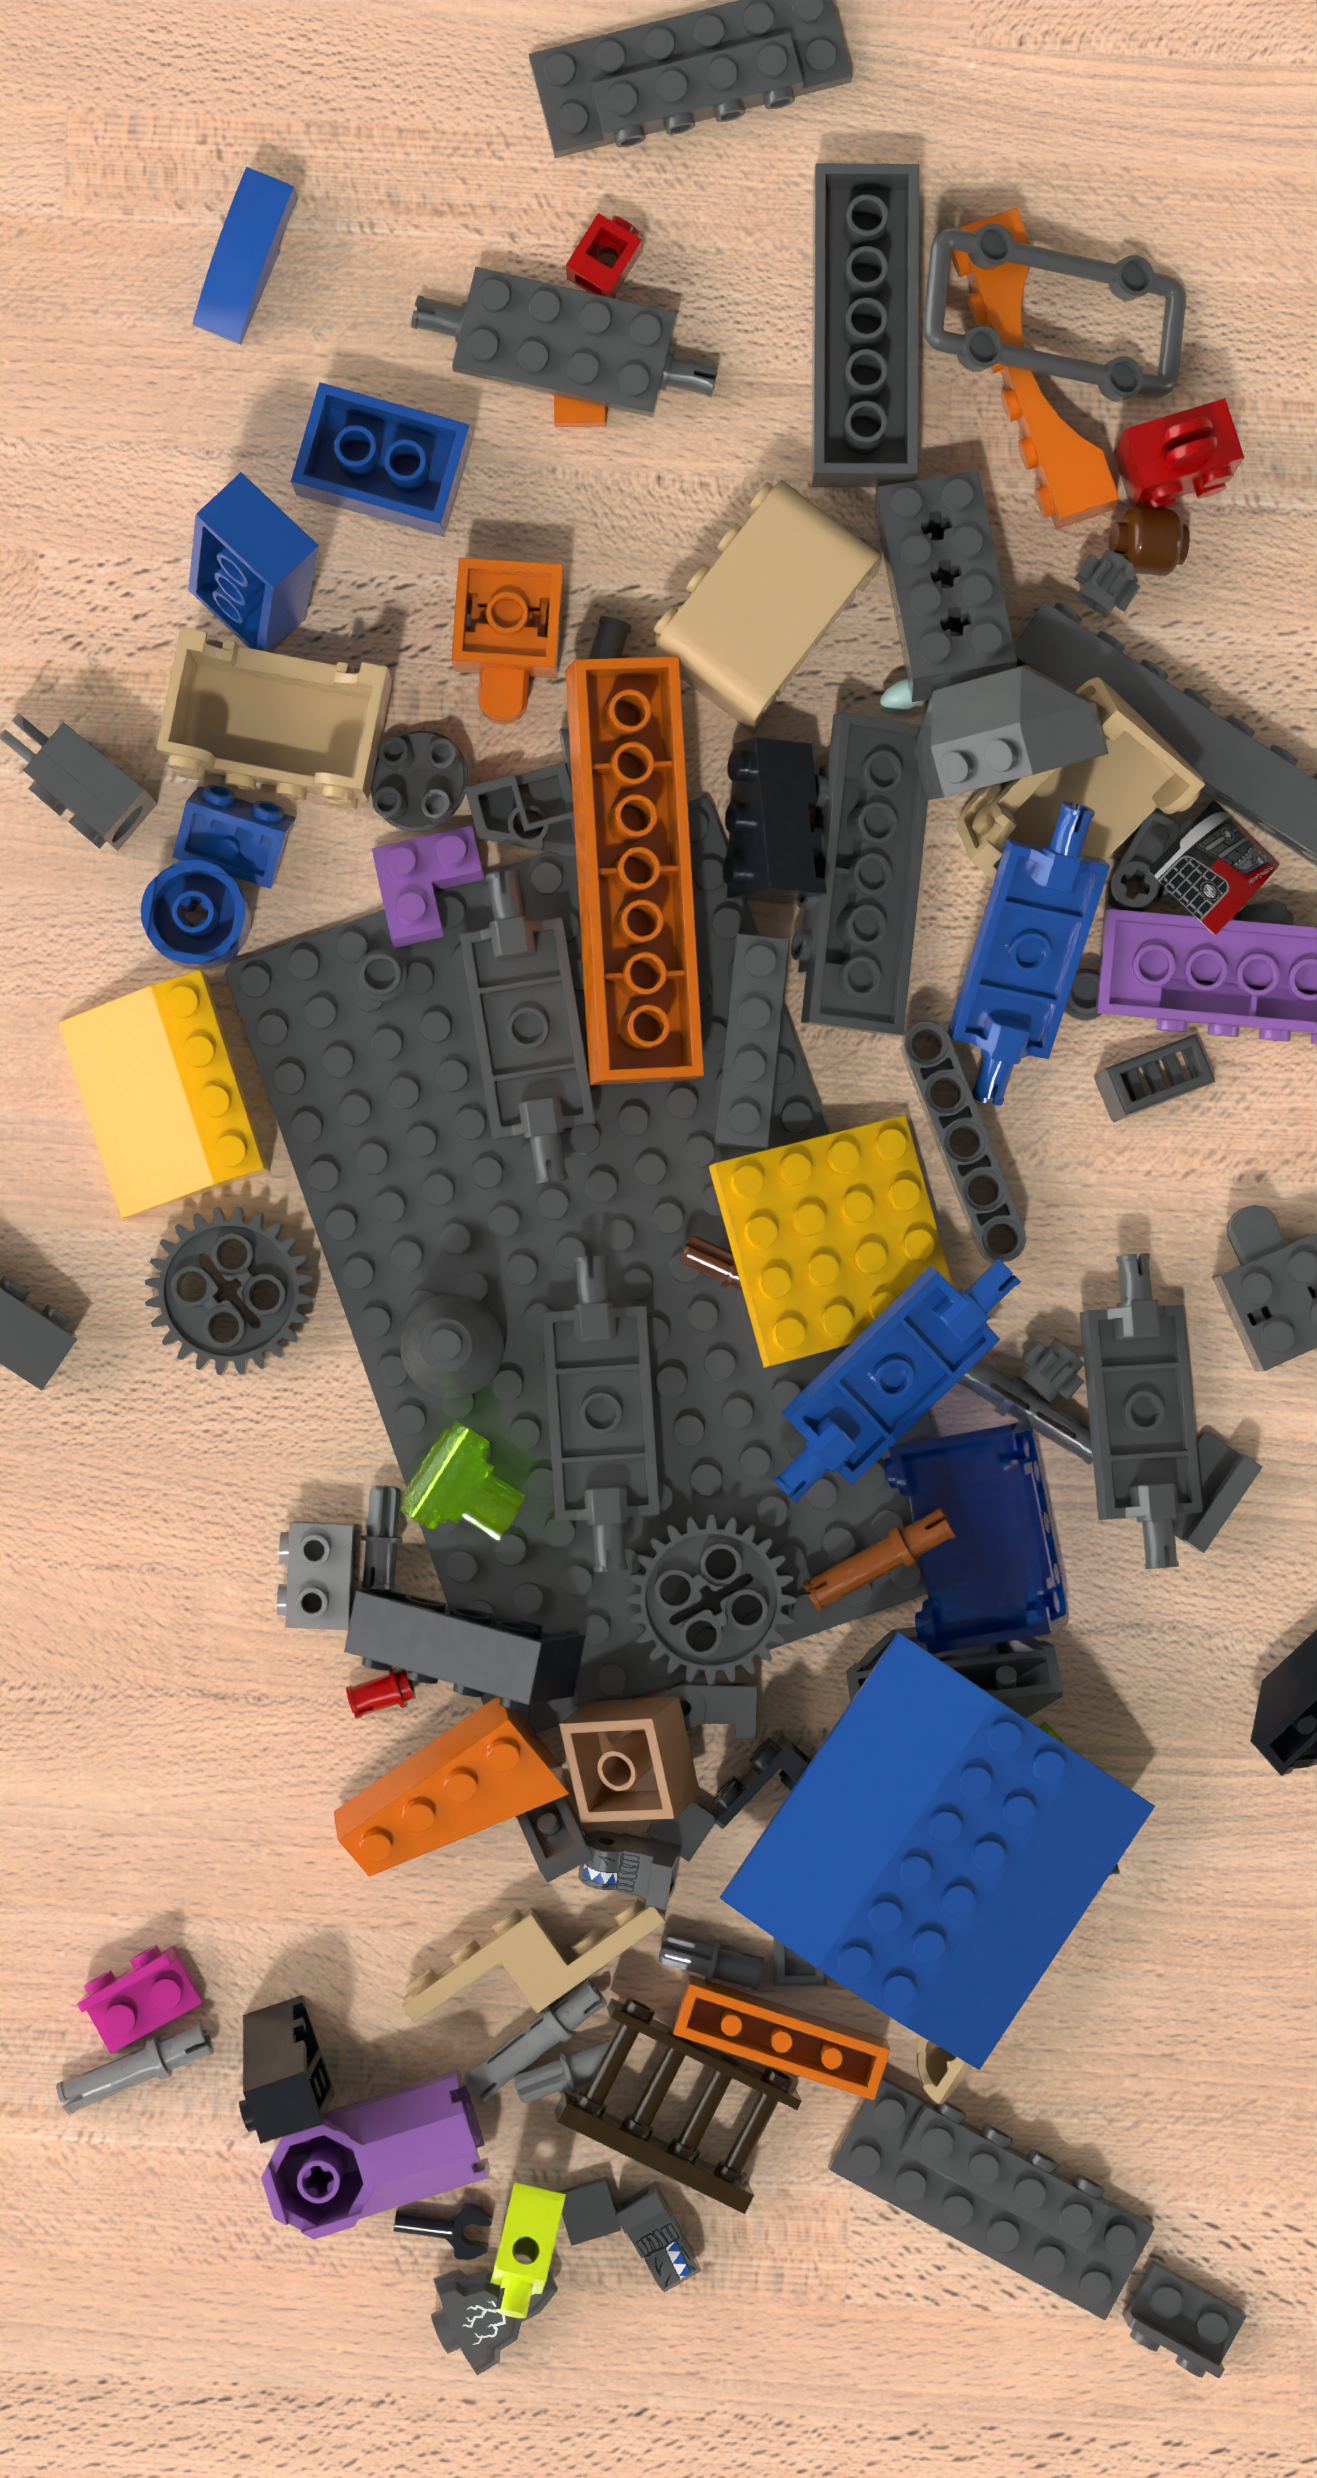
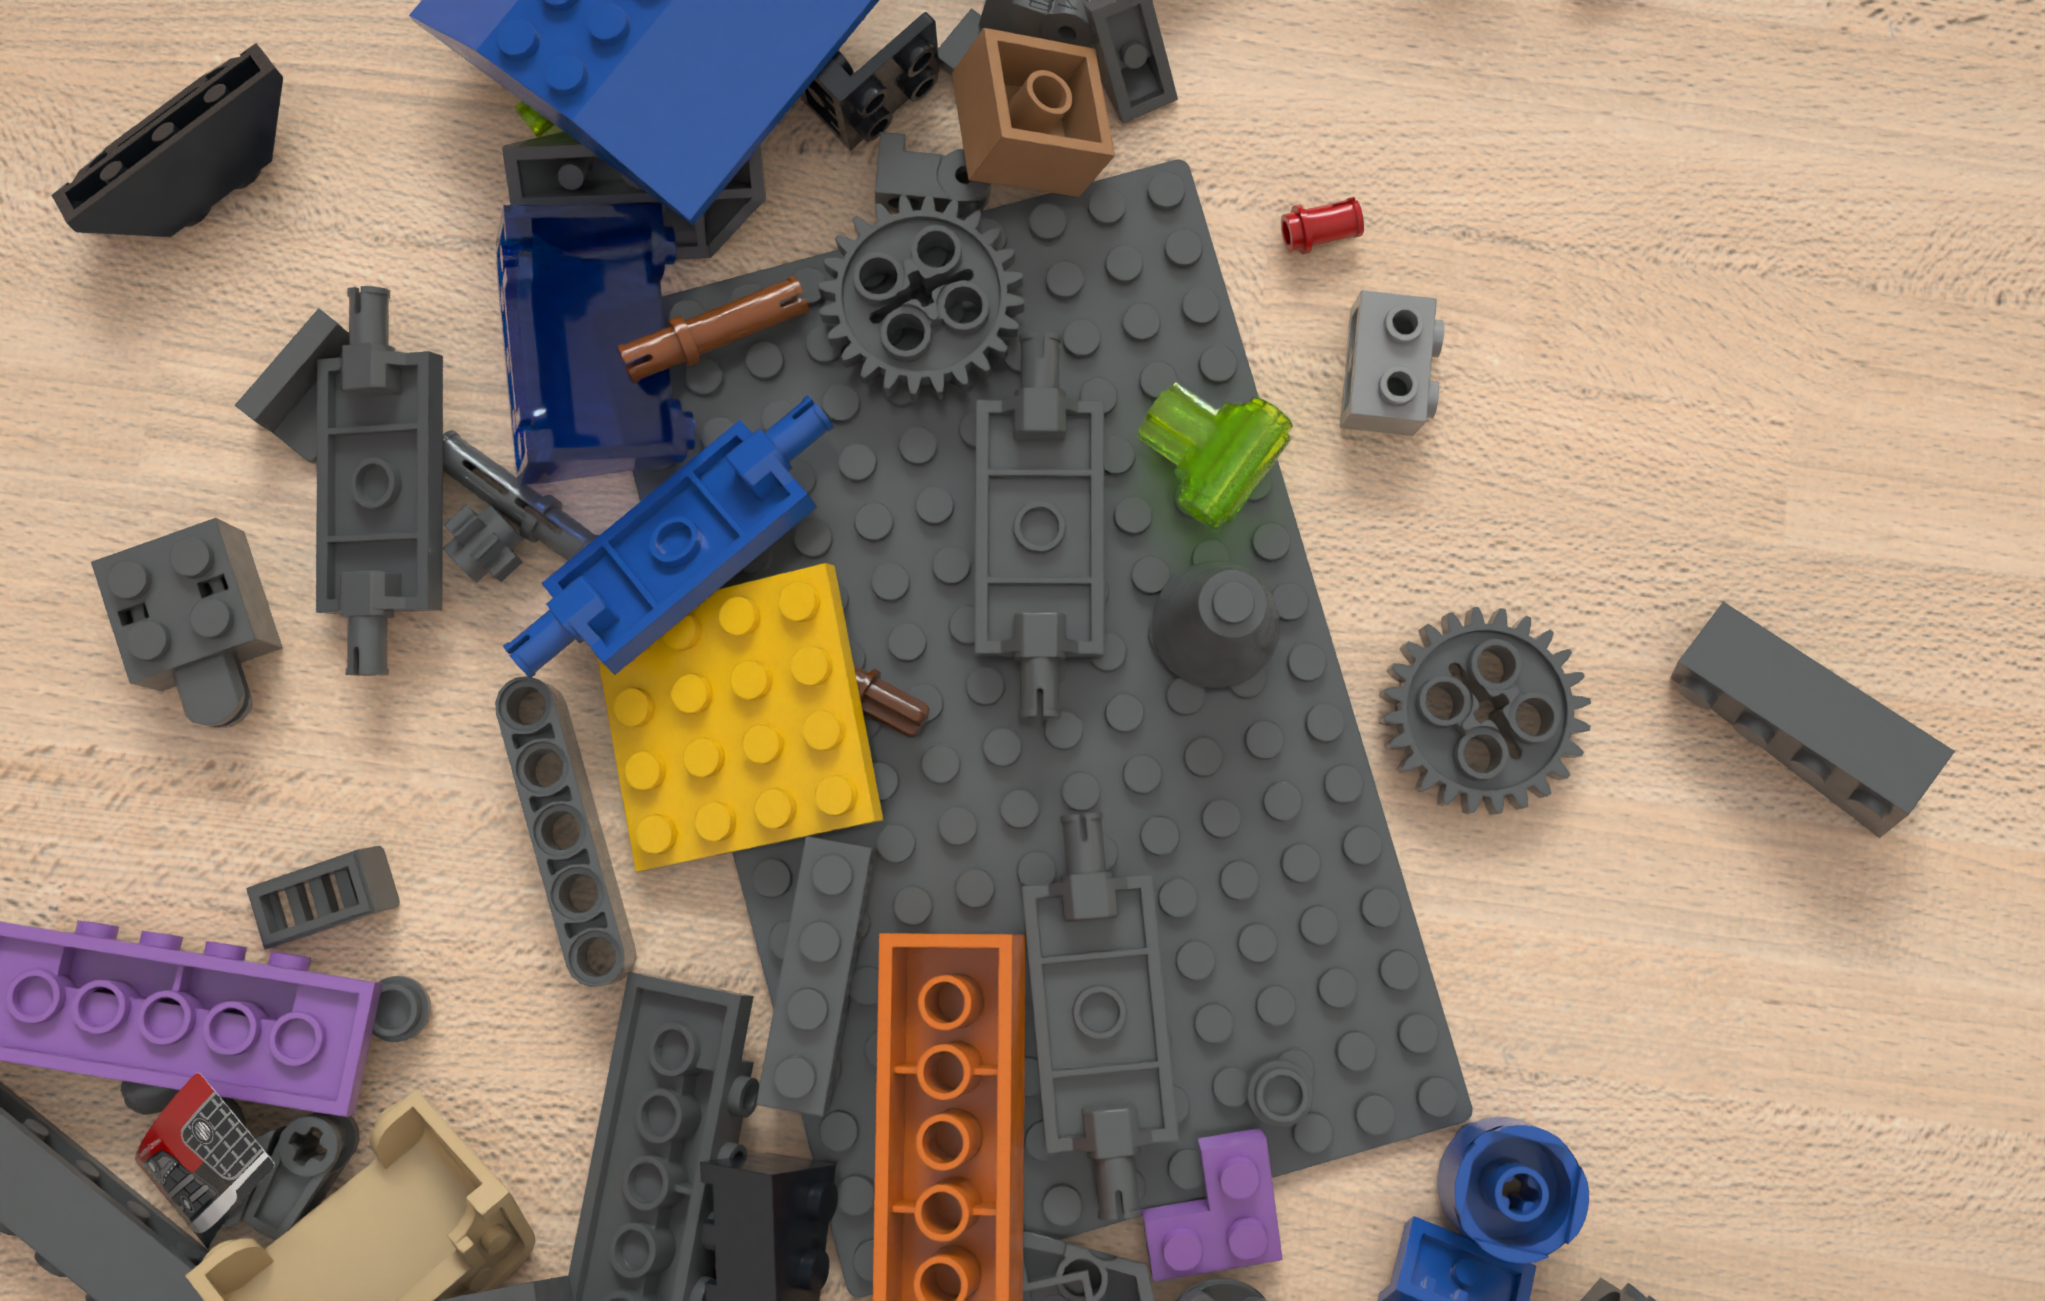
camera: 175 degrees right, 5 degrees down
yellow slope [59,970,270,1219] -> none
orange wedge [334,1696,569,1877] -> none
wedge [344,1589,586,1711] -> none
dark grey axle [361,1485,403,1590] -> none
blue plate [947,801,1110,1106] -> none

